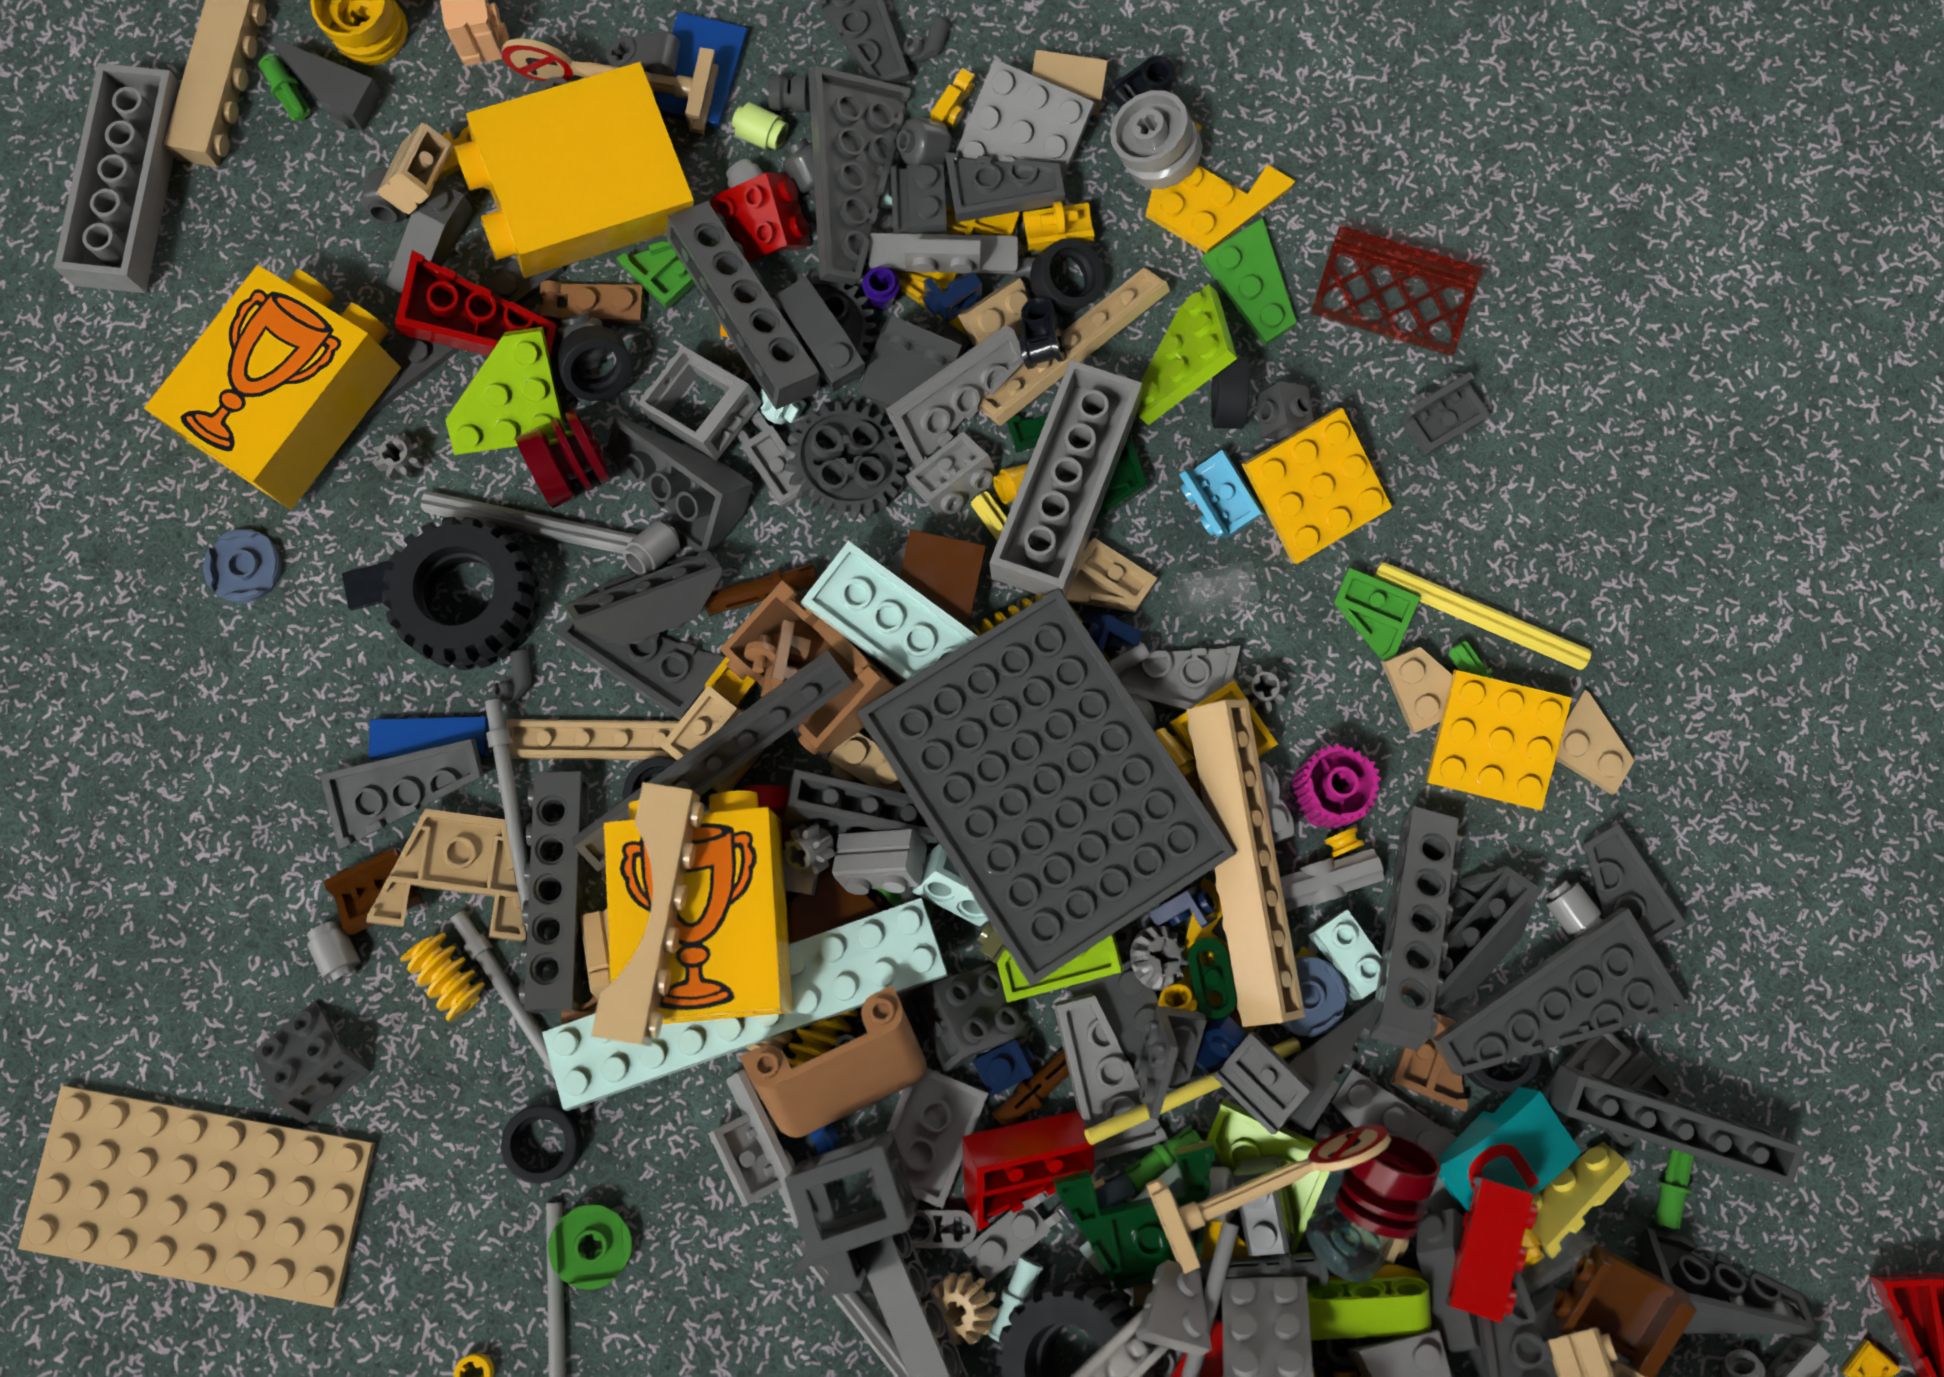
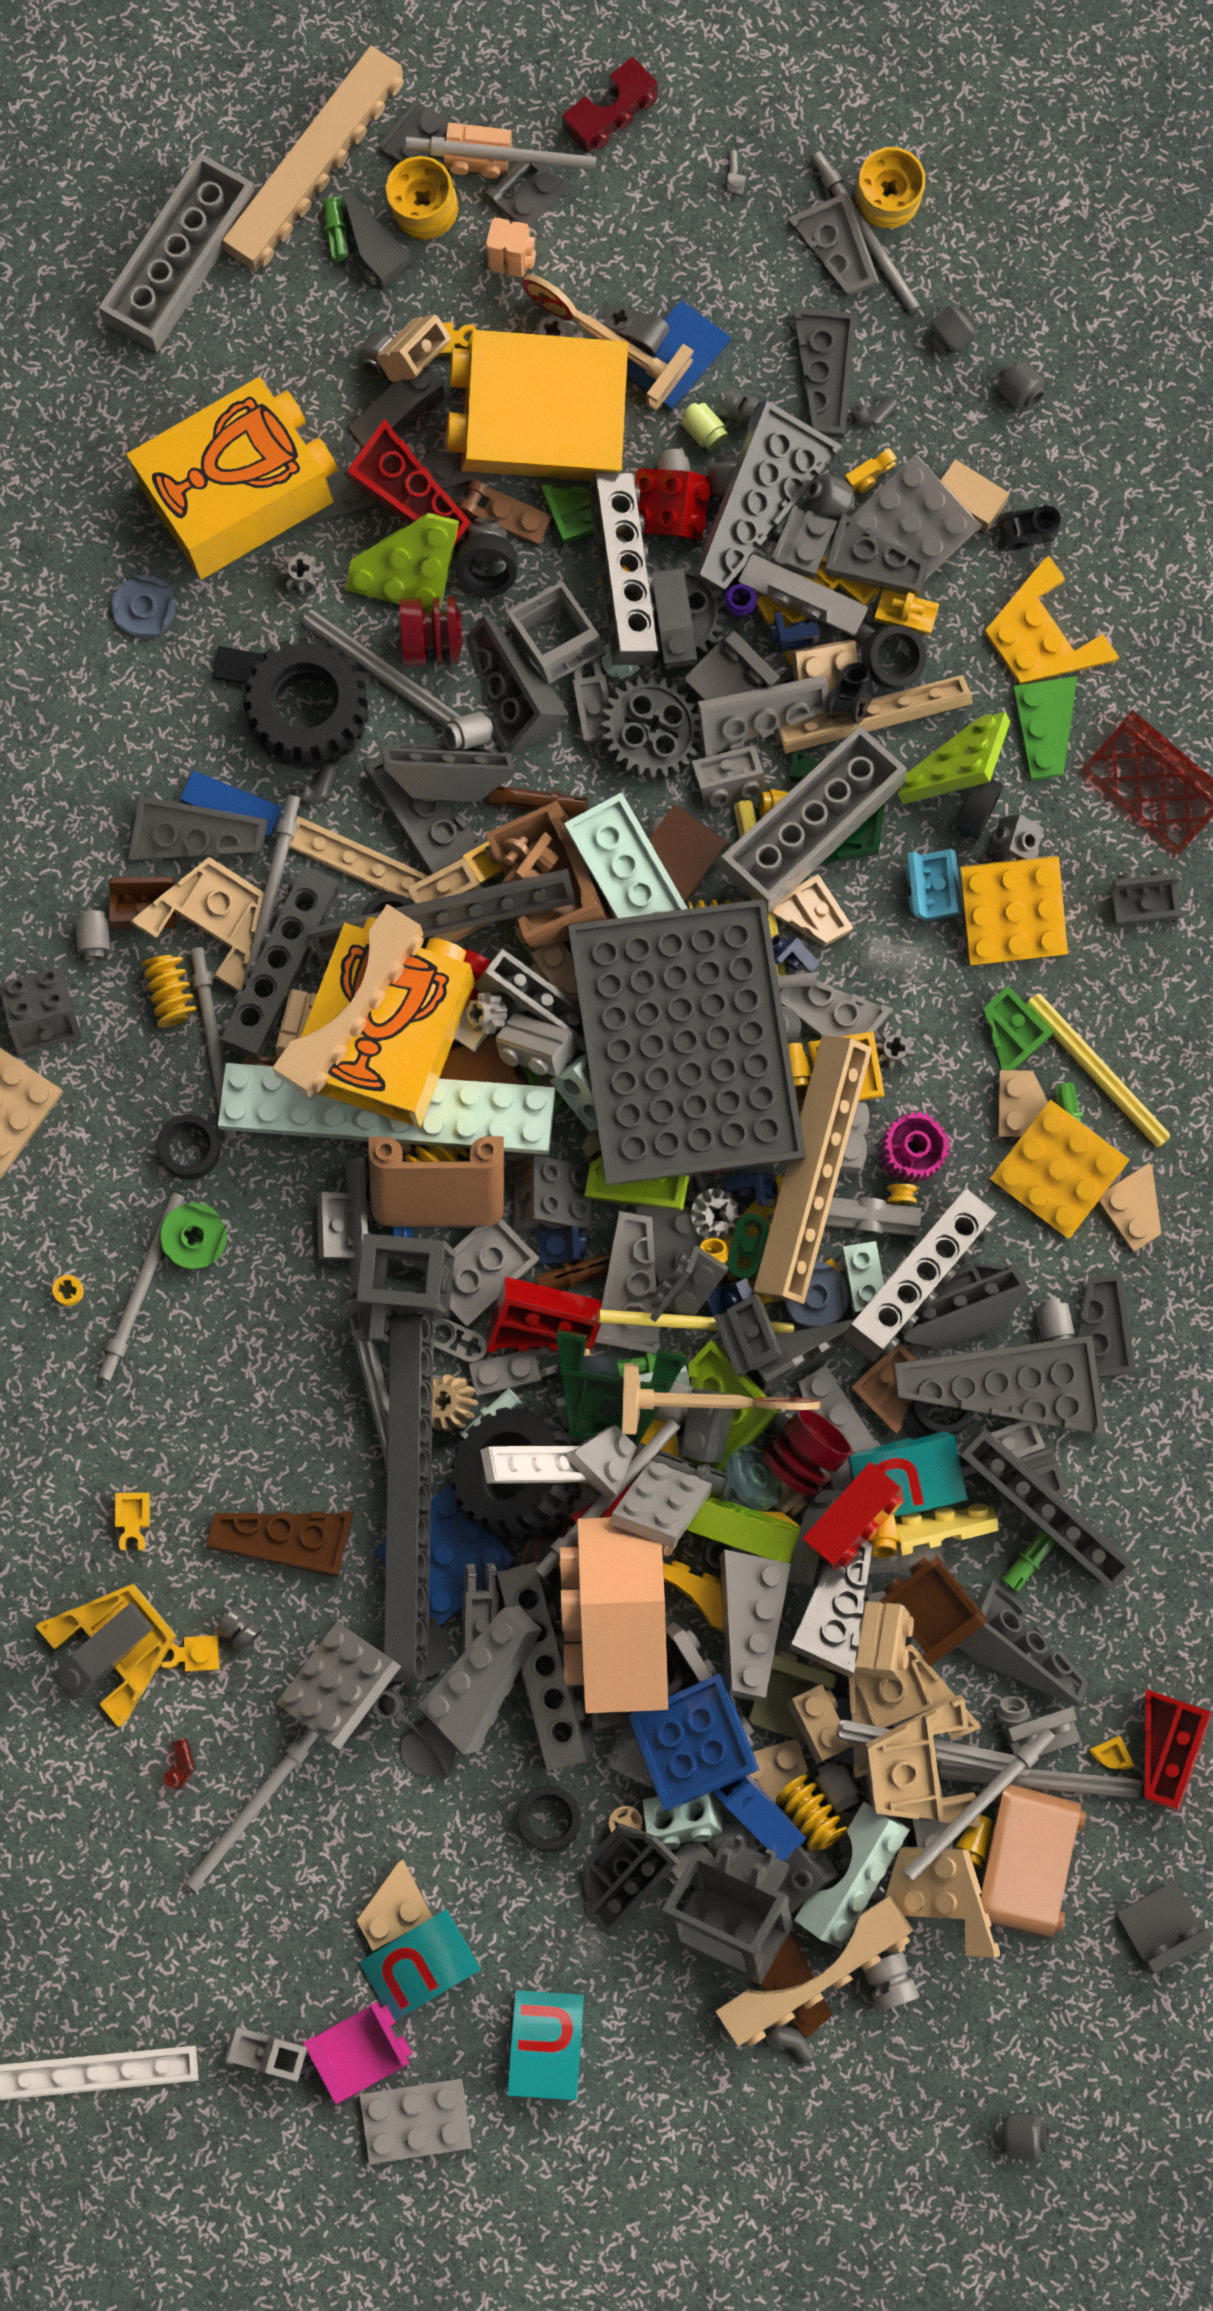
camera: 25 degrees right, 0 degrees up
light grey wheel [1110,90,1203,189] -> none

